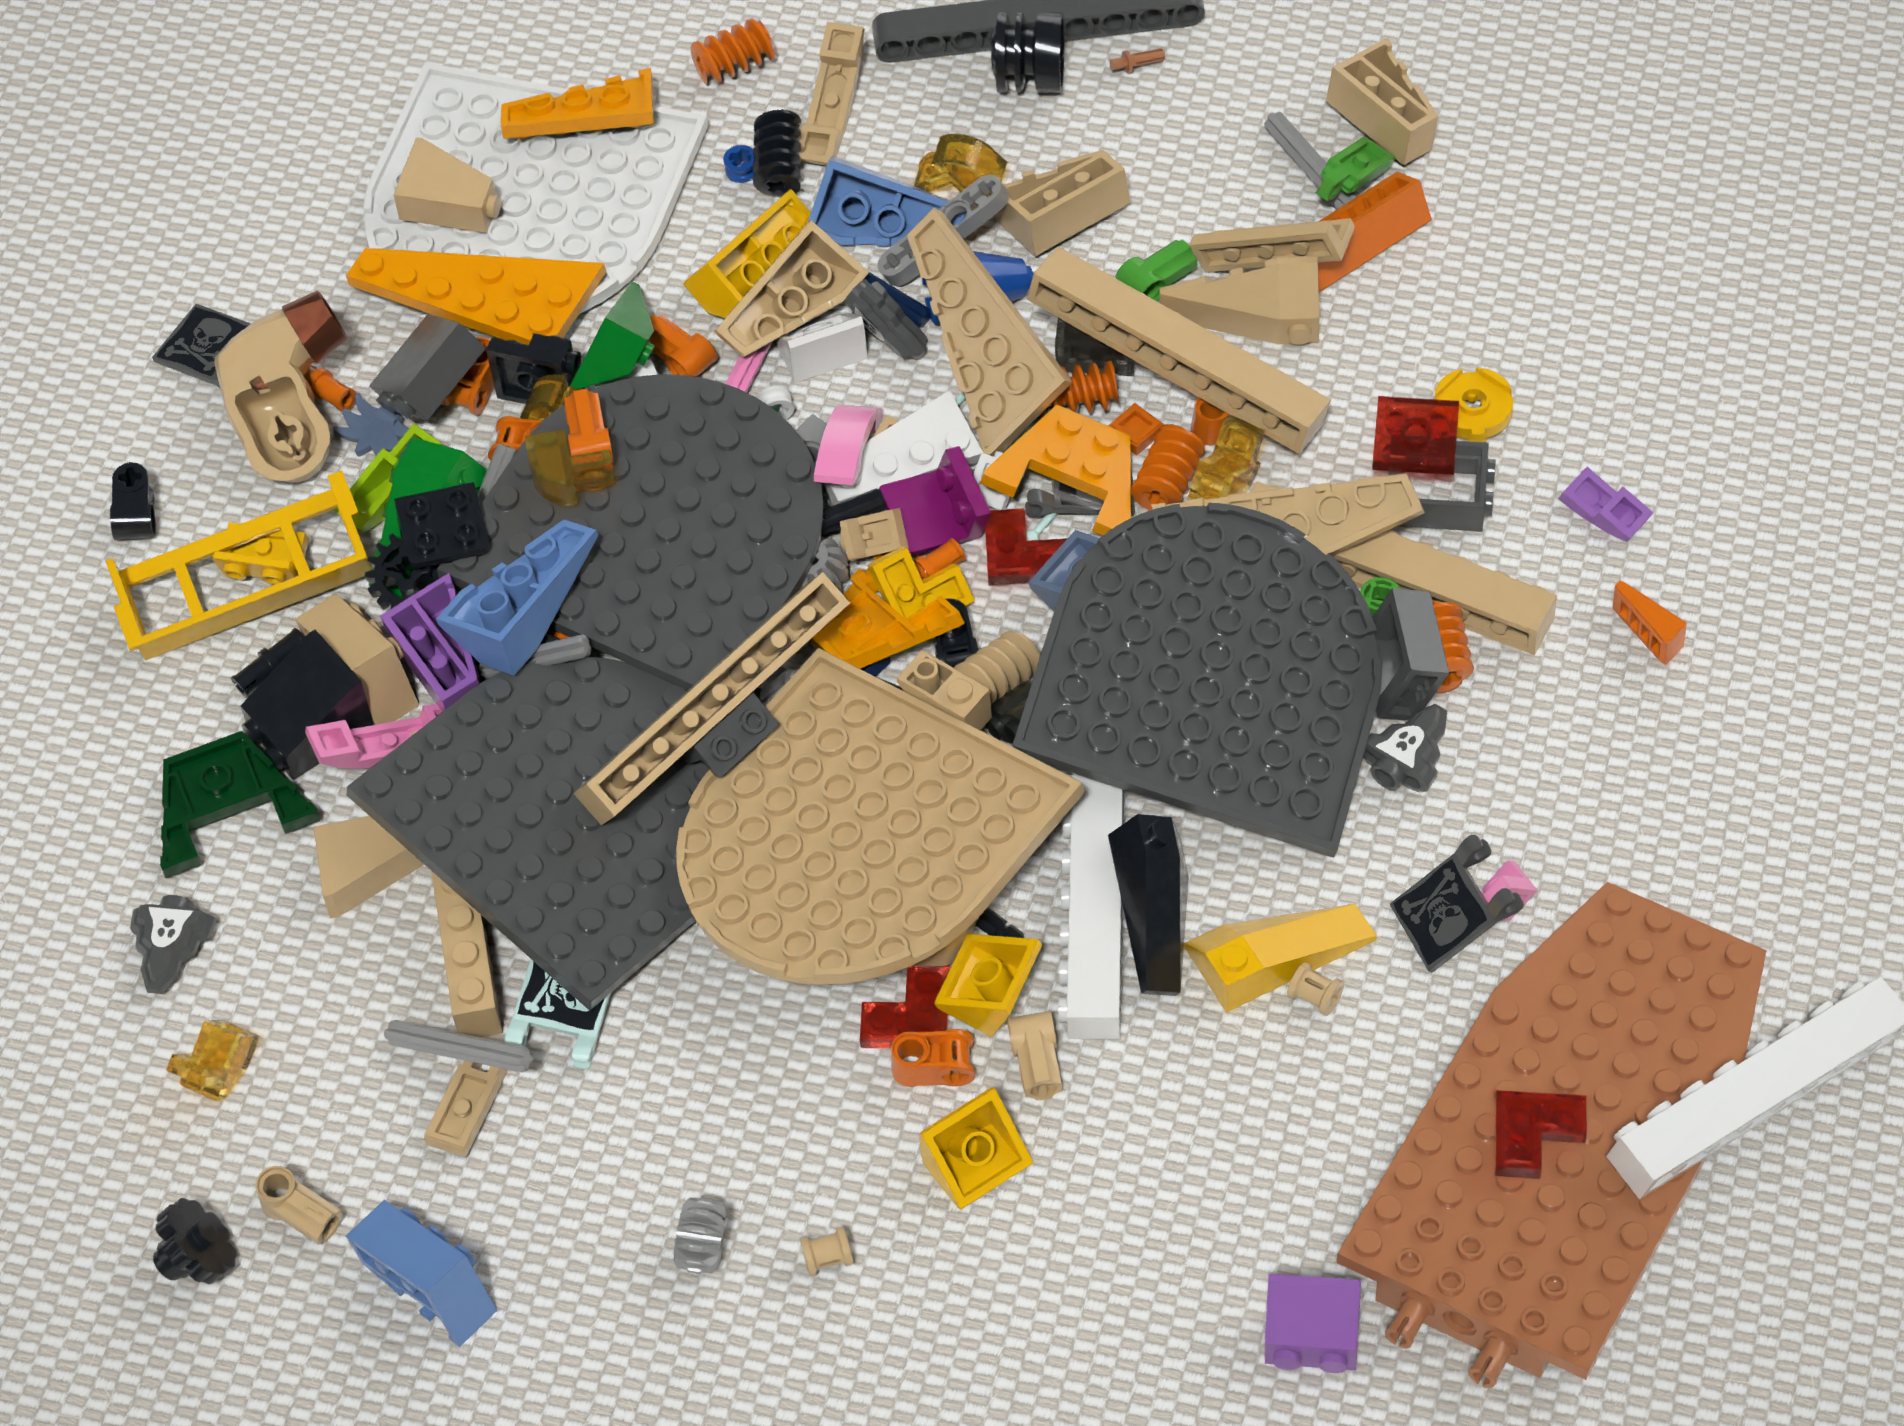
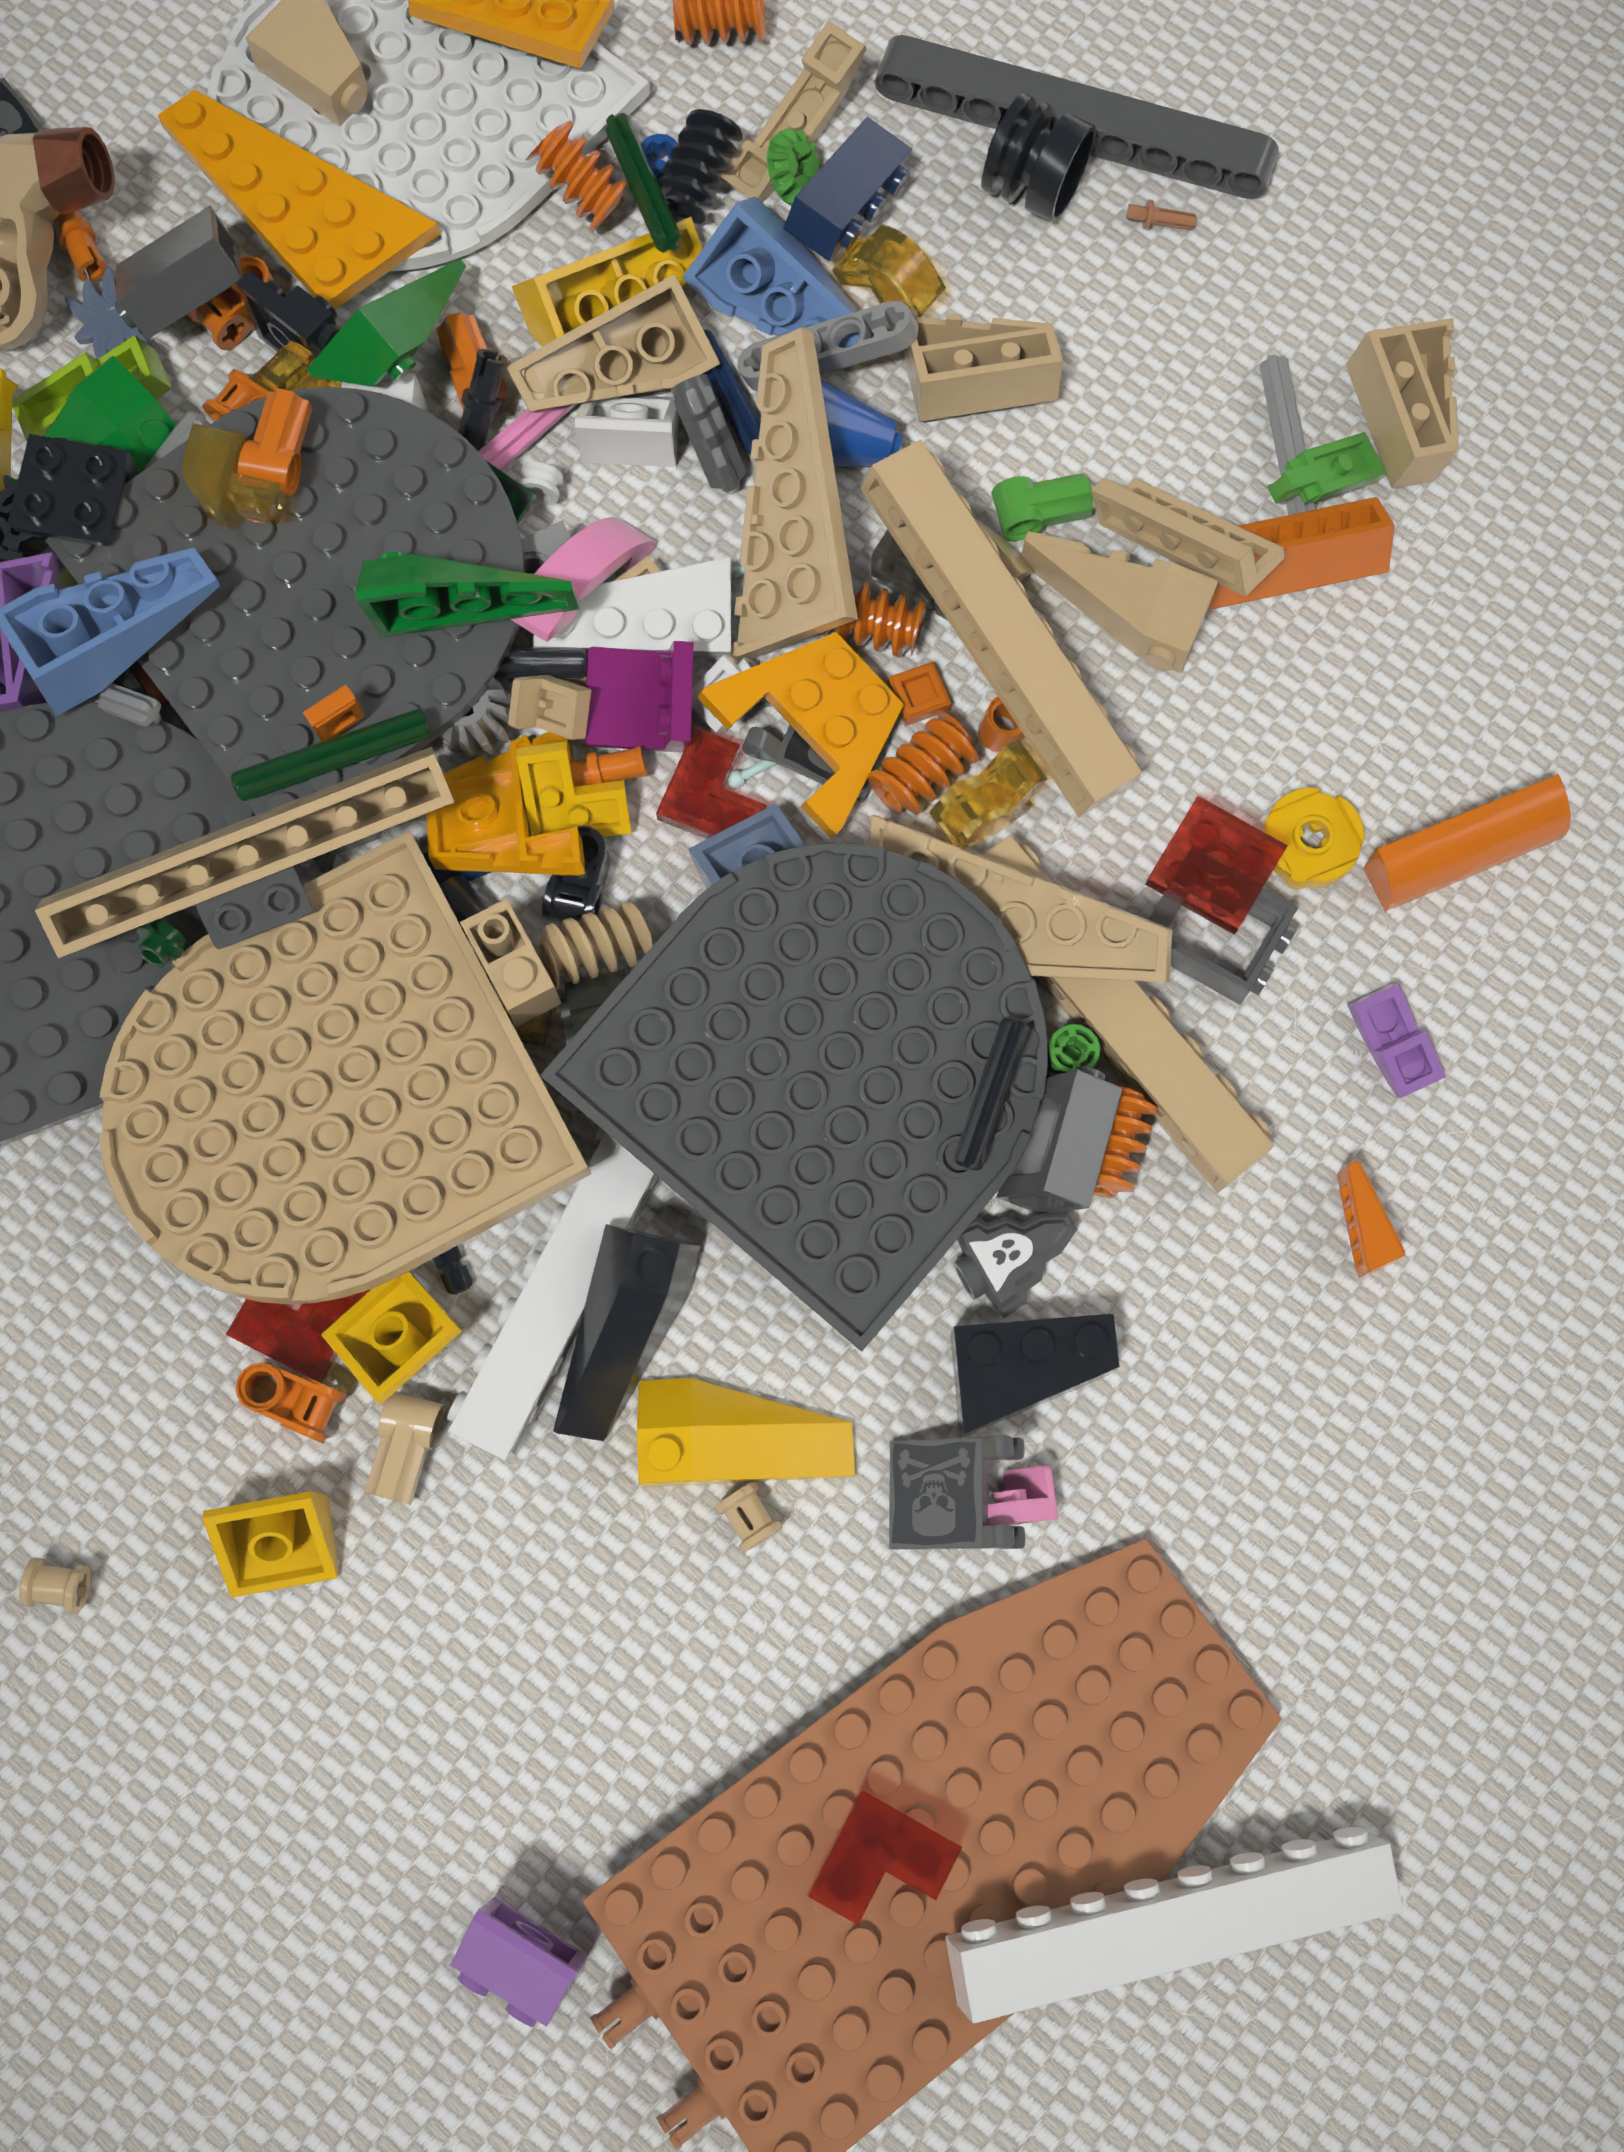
camera: 20 degrees right, 20 degrees up
none -> dark green plate [134,920,187,970]
none -> dark green axle [231,709,430,801]
none -> orange tile [302,684,365,741]
none -> green wedge [355,551,580,637]
none -> black pin [458,349,508,451]
none -> orange piece [526,120,627,233]
none -> dark green axle [605,113,681,253]
none -> bright green gear [767,128,823,206]
none -> dark blue brick [783,116,913,261]
none -> black wedge [950,1313,1120,1438]
none -> black axle [954,1018,1030,1171]
none -> orange brick [1363,774,1571,912]

